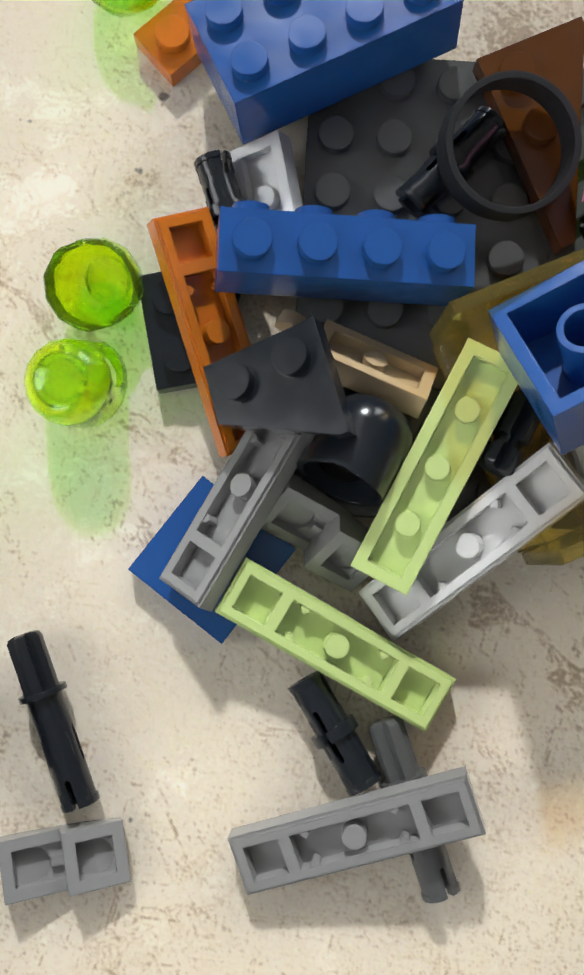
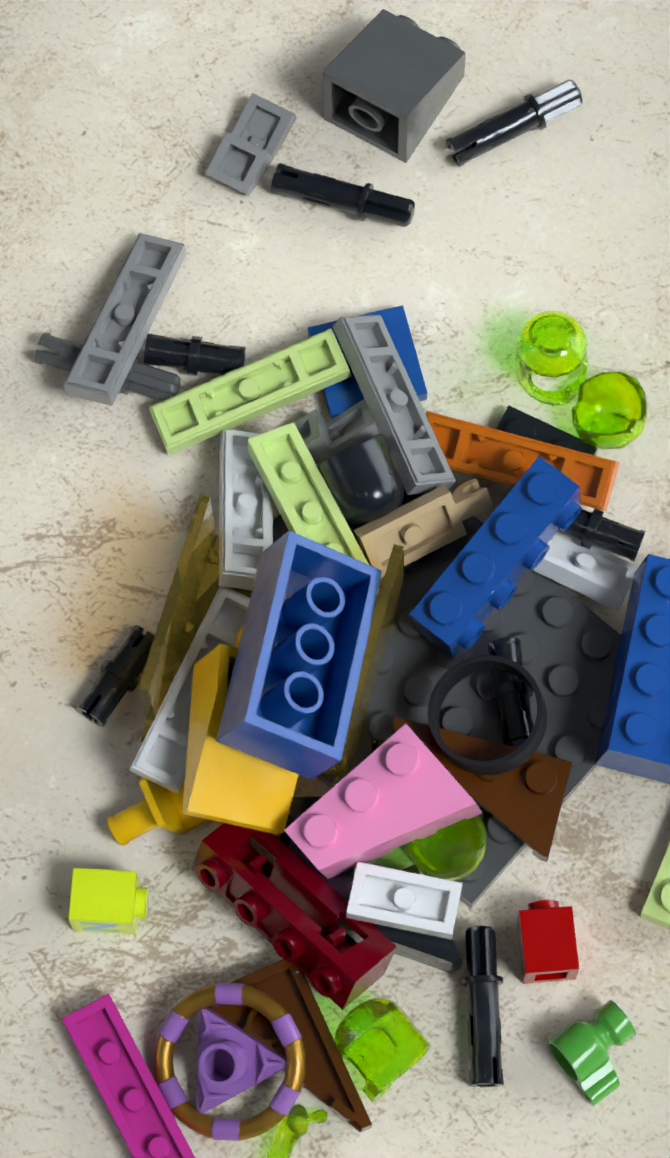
camera: 130 degrees right, 15 degrees down
black wing [203,317,357,439] -> none

